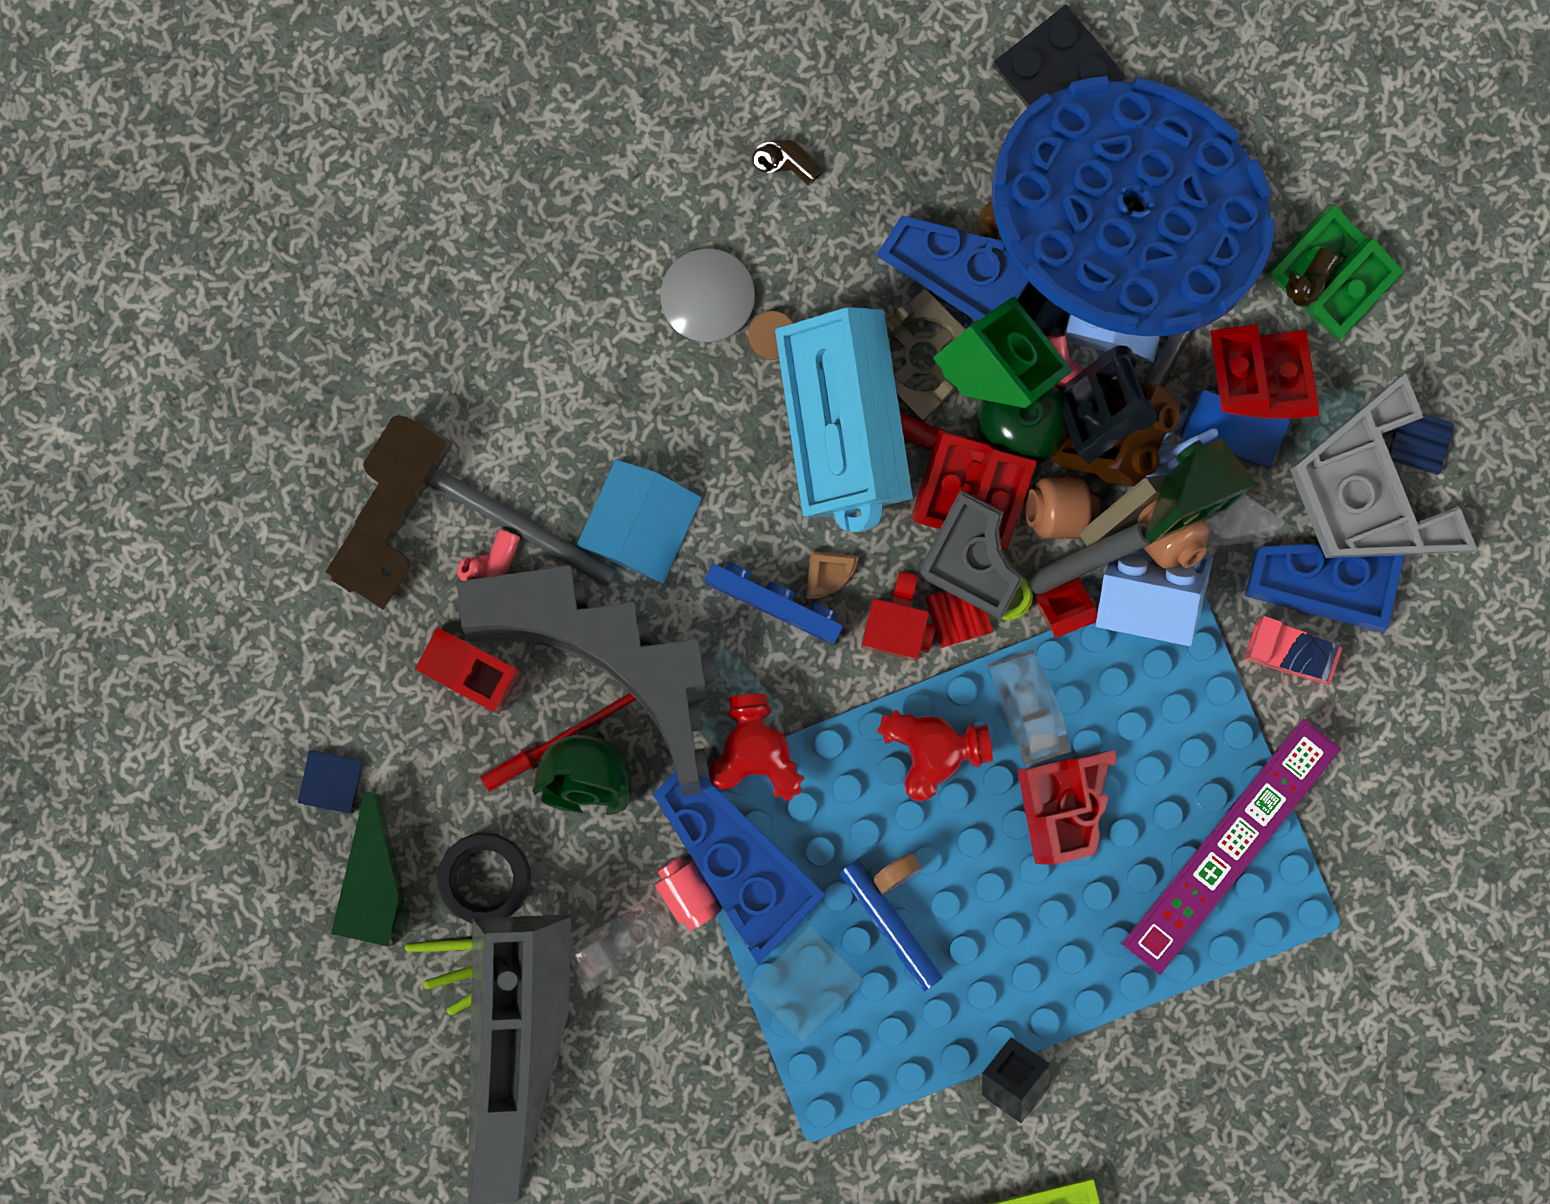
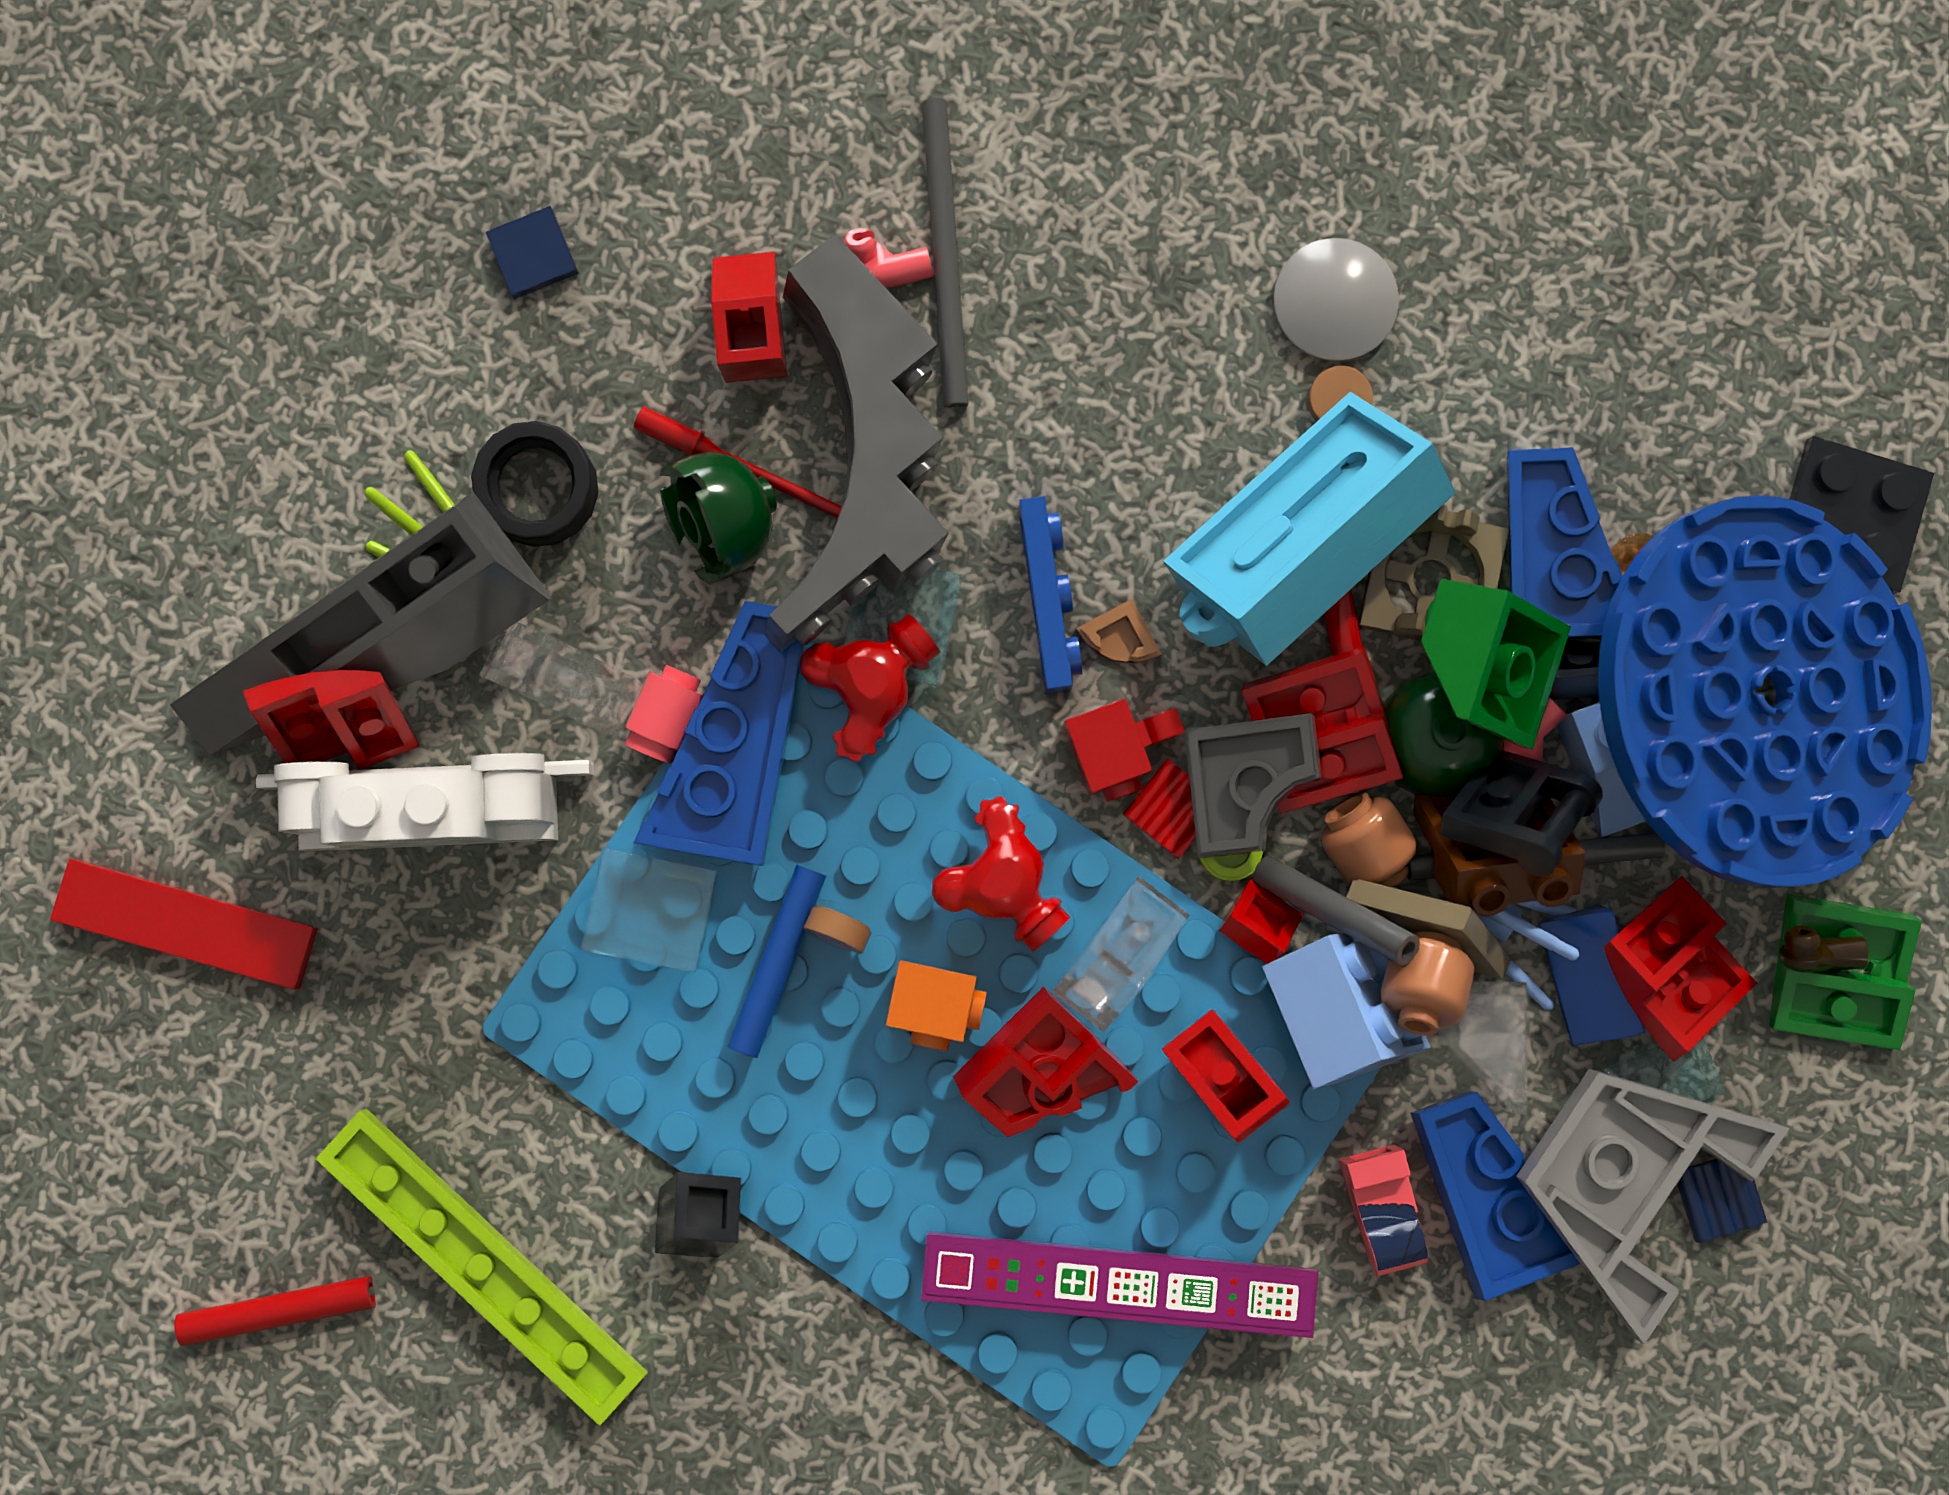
camera: 55 degrees right, 0 degrees up
dark brown piece [325,415,452,610] -> none
dark green slope [331,791,410,947] -> none
dark azure slope [576,459,702,584] -> none
dark brown arm [752,140,824,186] -> none
dark green slope [1145,438,1256,544] -> none
none -> red slope [243,670,419,770]
none -> white brick [256,753,594,851]
none -> orange brick [886,960,987,1051]
none -> red slope [1162,1009,1290,1144]

